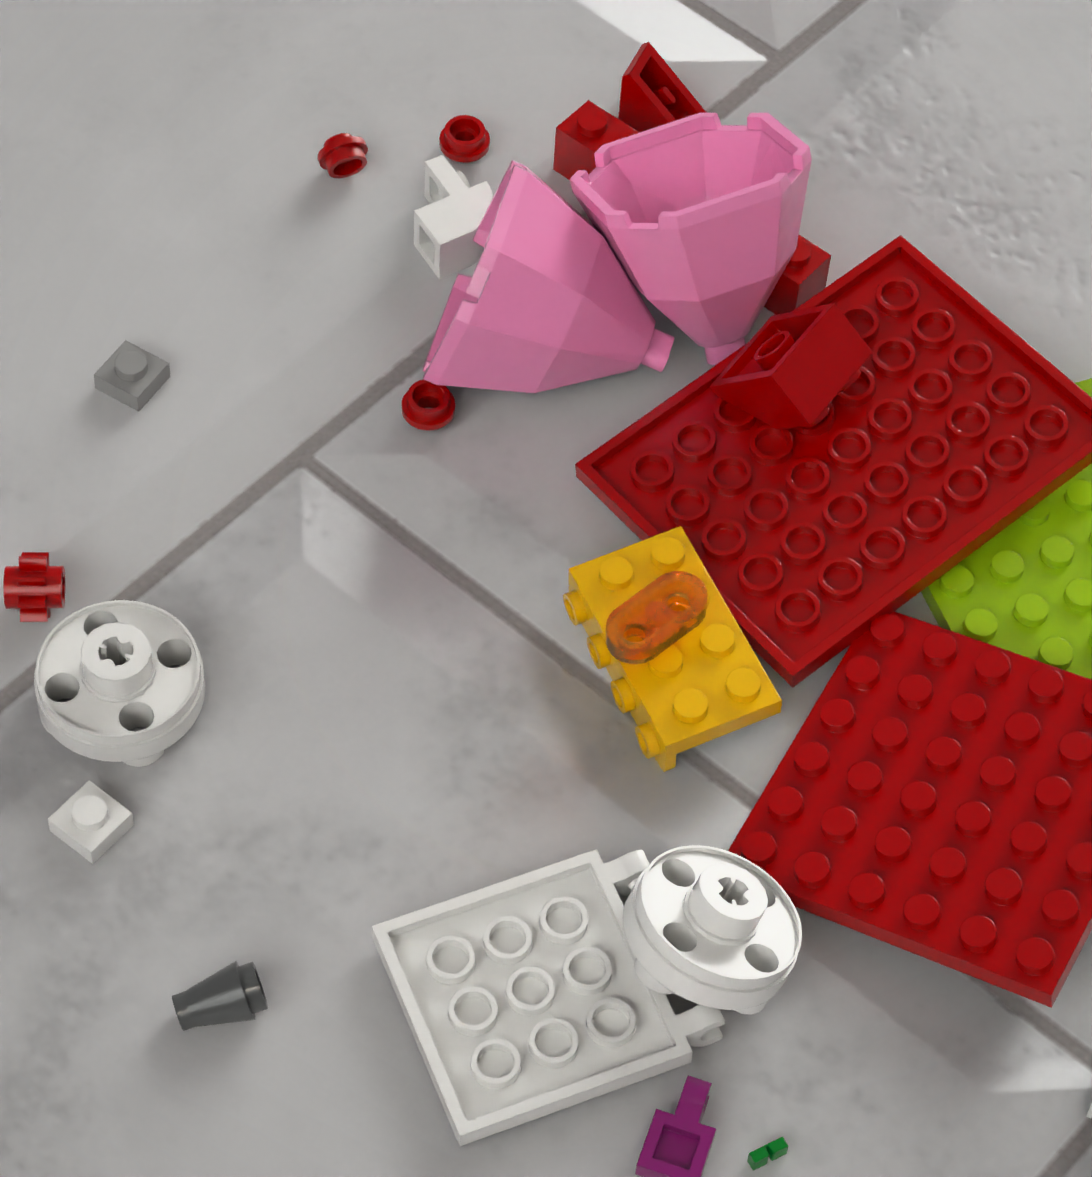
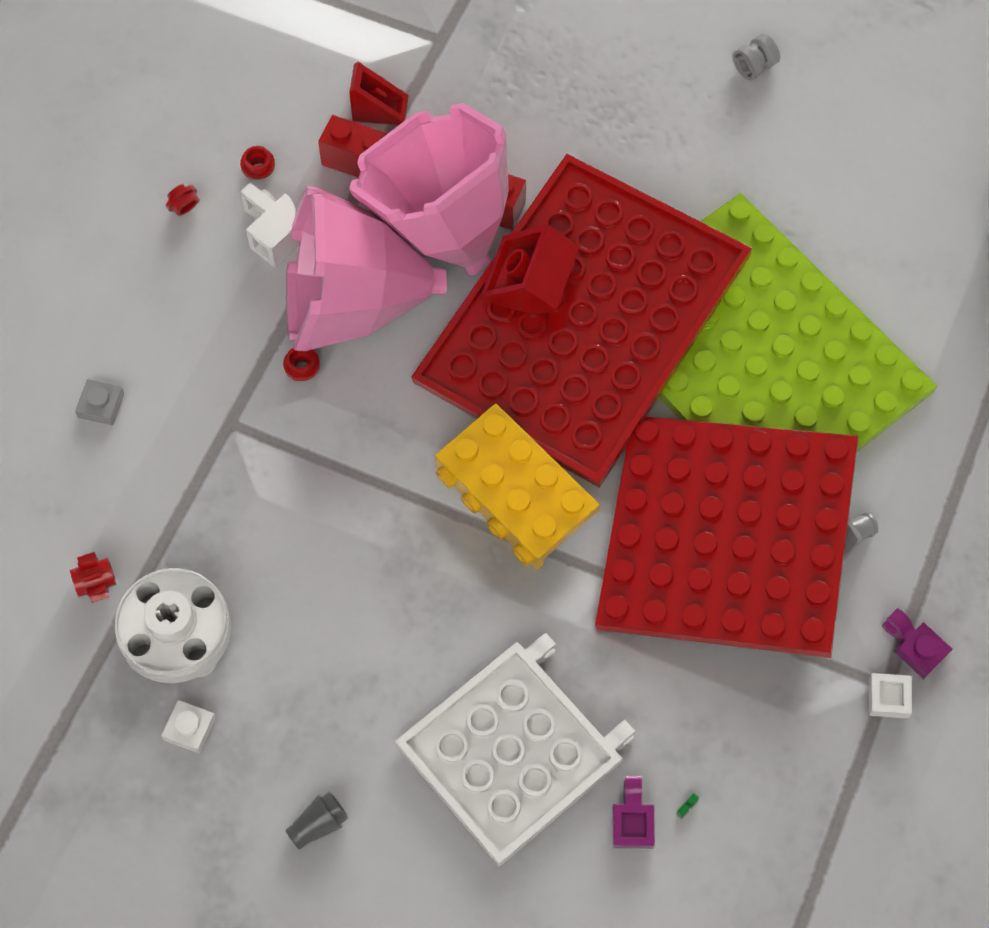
camera: 15 degrees left, 10 degrees up
clear orange plate [606,571,708,664] -> none
white piece [623,845,802,1015] -> none

